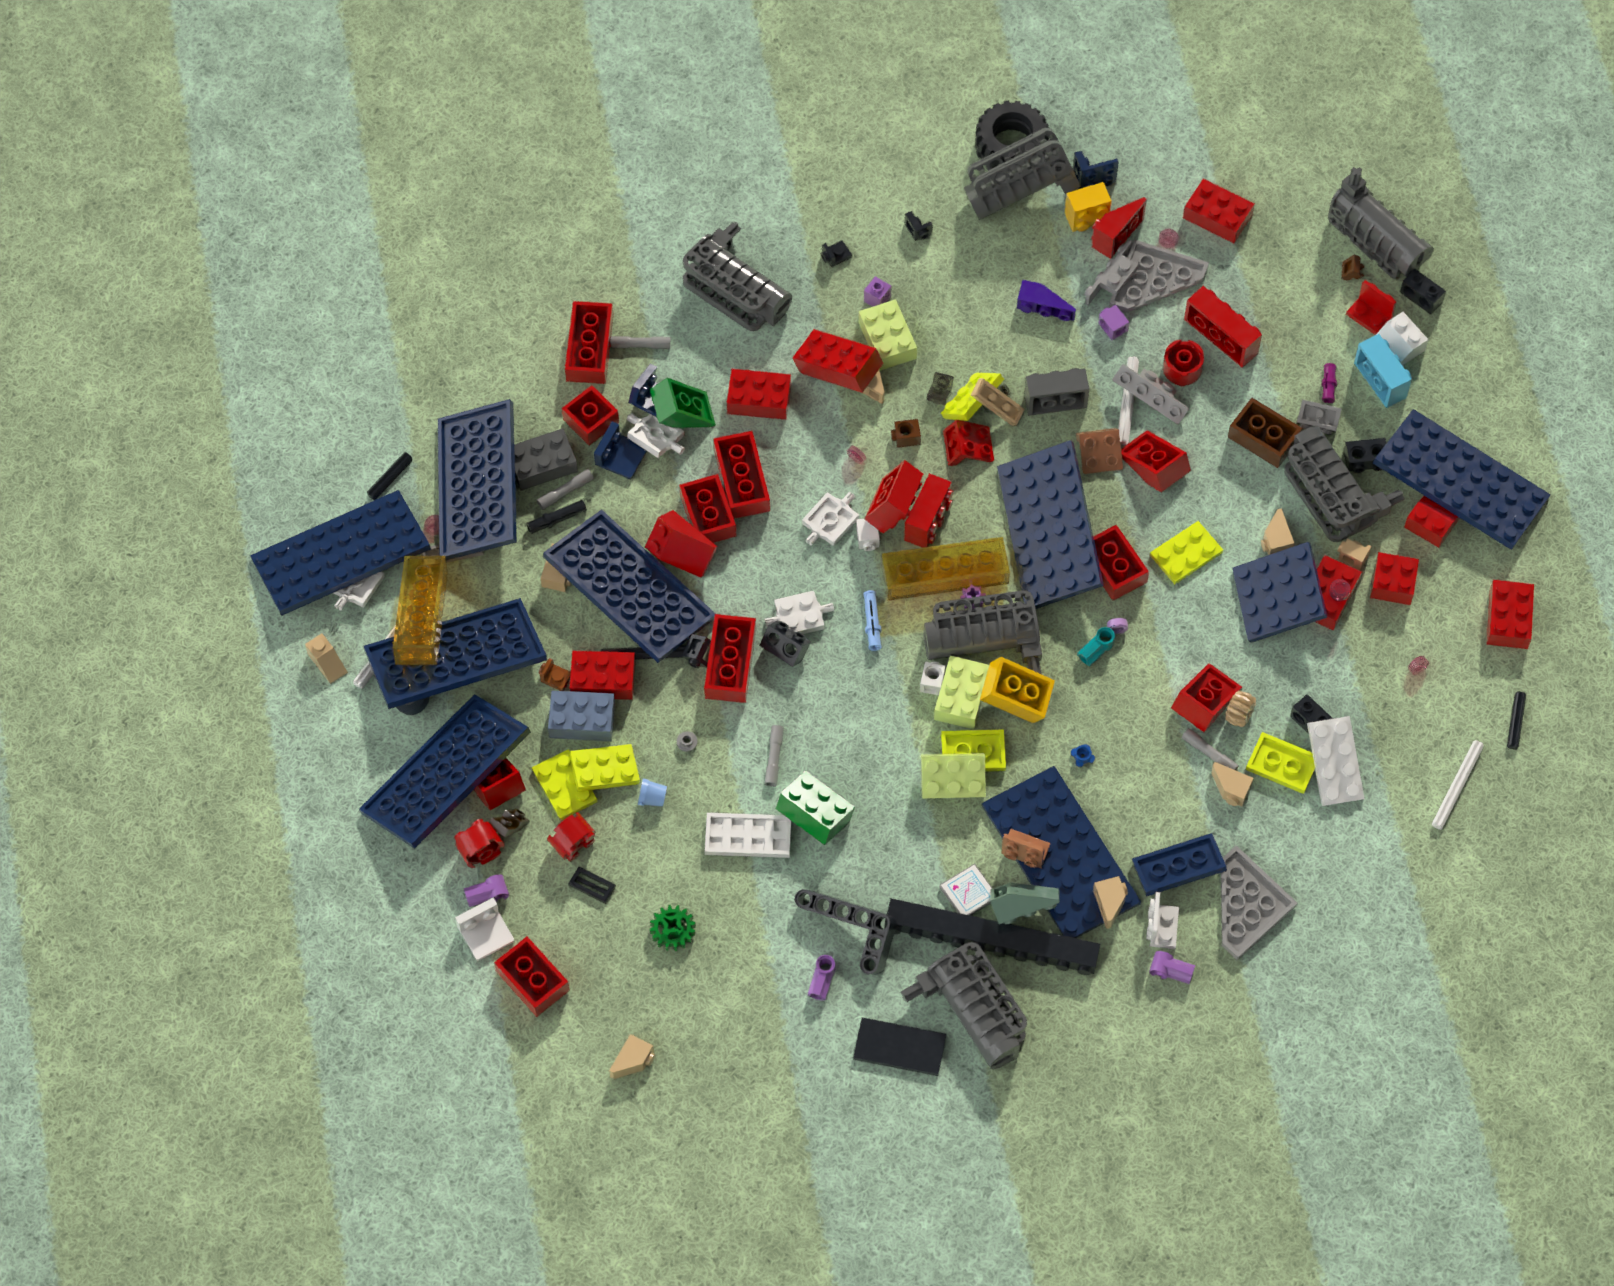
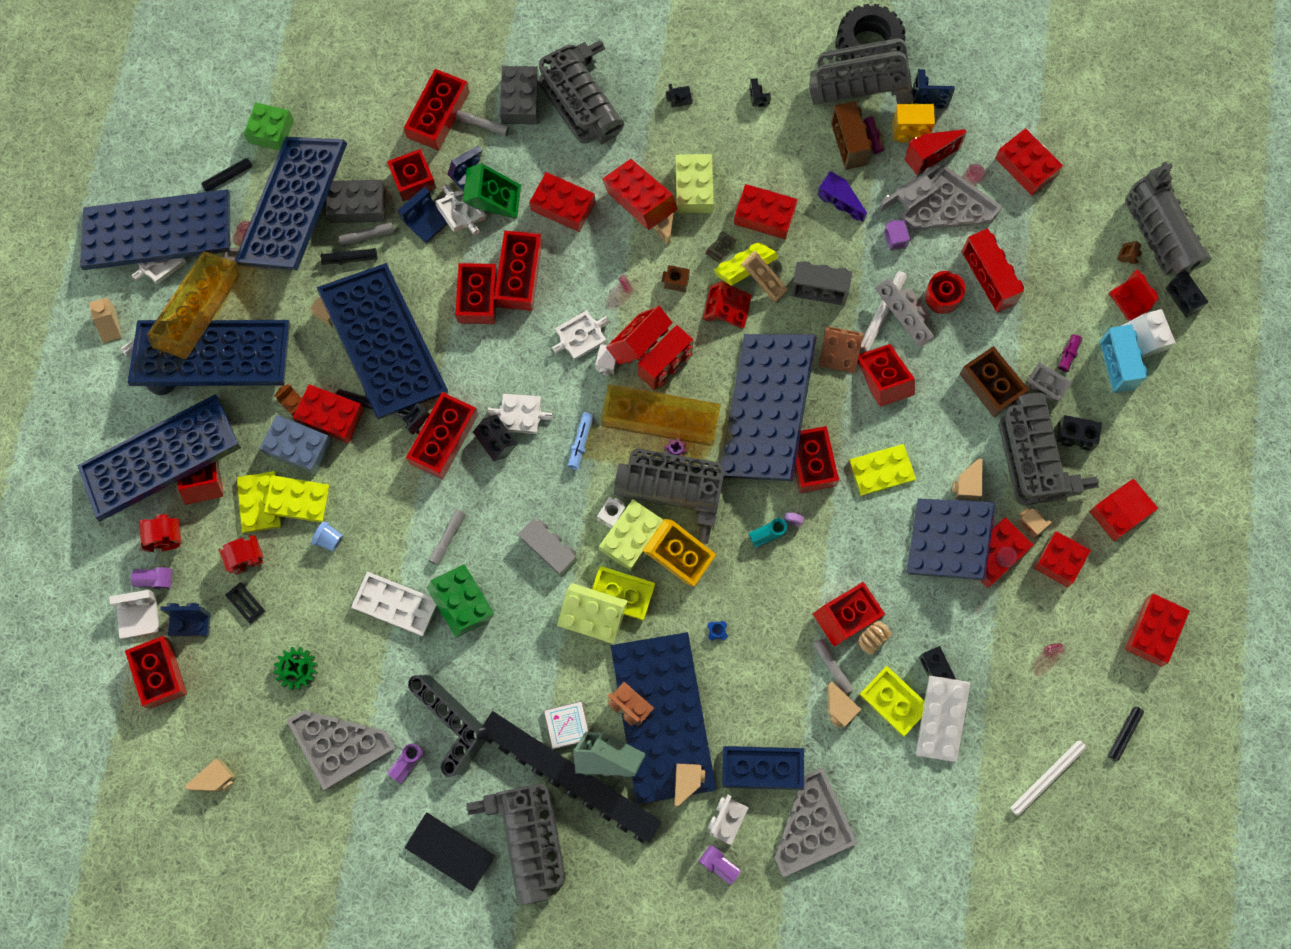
camera: 20 degrees right, 10 degrees up
dark brown slope [489,808,530,837] -> none
red slope [645,510,717,578] -> none
light grey plate [677,732,698,752] -> none
medium lavender brick [864,276,891,307] -> none
dark blue plate [1373,409,1551,550] -> none
none -> dark blue bracket [160,603,211,637]
none -> bright green brick [244,102,294,151]
none -> light grey plate [286,710,396,791]
none -> dark grey brick [500,66,539,124]
none -> light grey brick [518,518,577,577]
none -> red brick [734,184,798,240]
none -> reddish brown brick [831,101,872,170]
none -> magenta pin [863,116,885,154]

